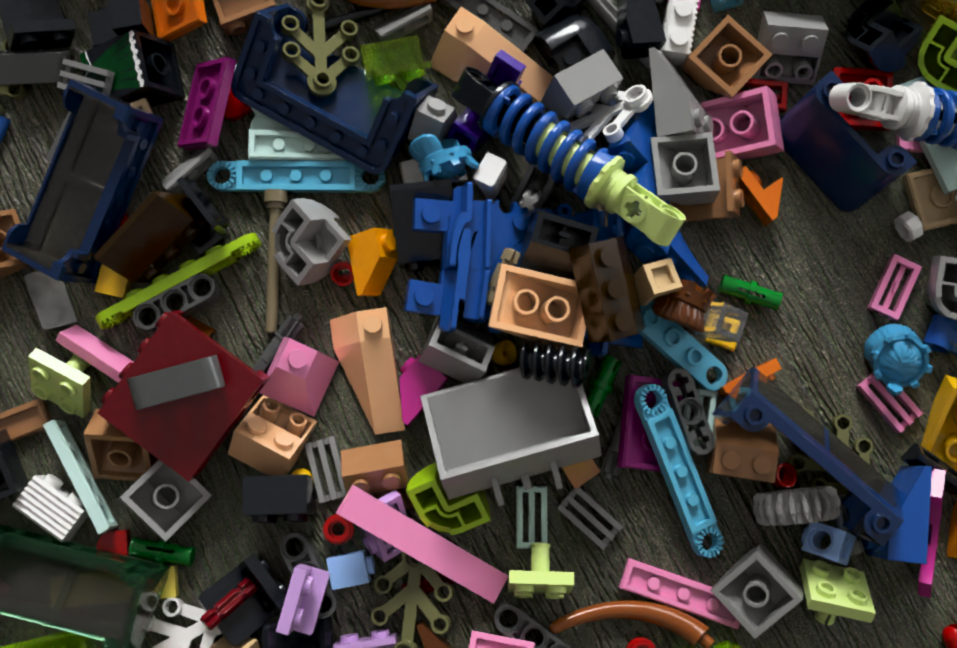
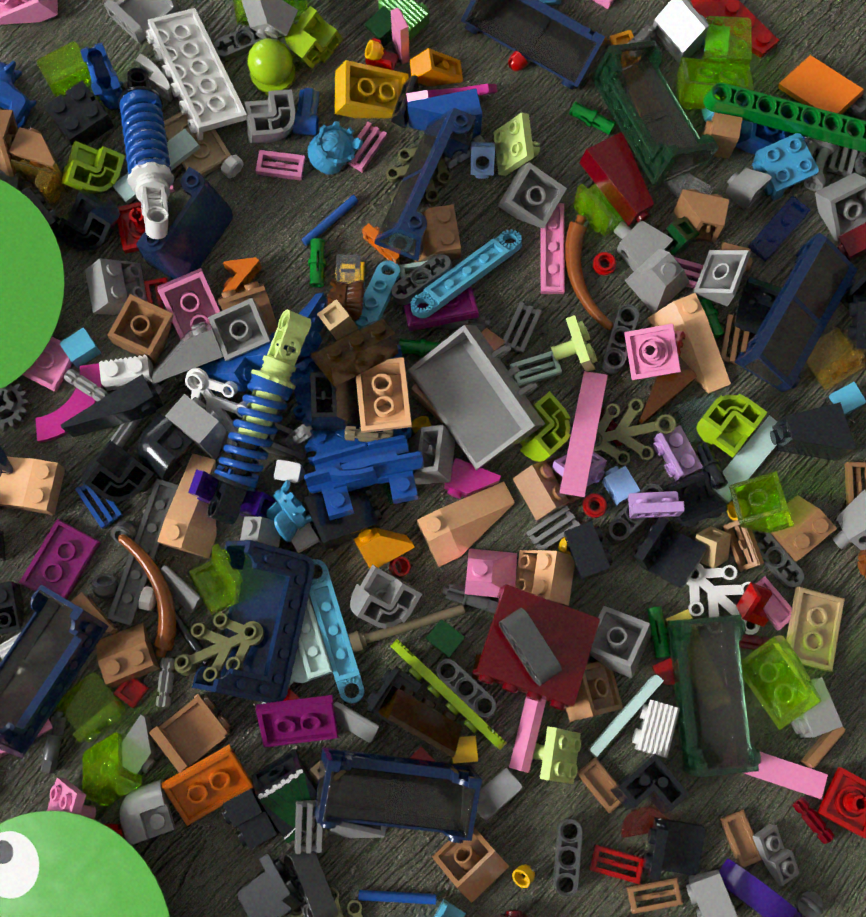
camera: 110 degrees left, 5 degrees down
dark red axle [200,578,257,630] -> none
black piece [520,339,591,388] -> none
light grey gear [752,486,841,526] -> none
red hinge [771,463,797,489] -> none
none -> blue bar [301,195,359,246]
none -> dark green panel [426,619,465,658]

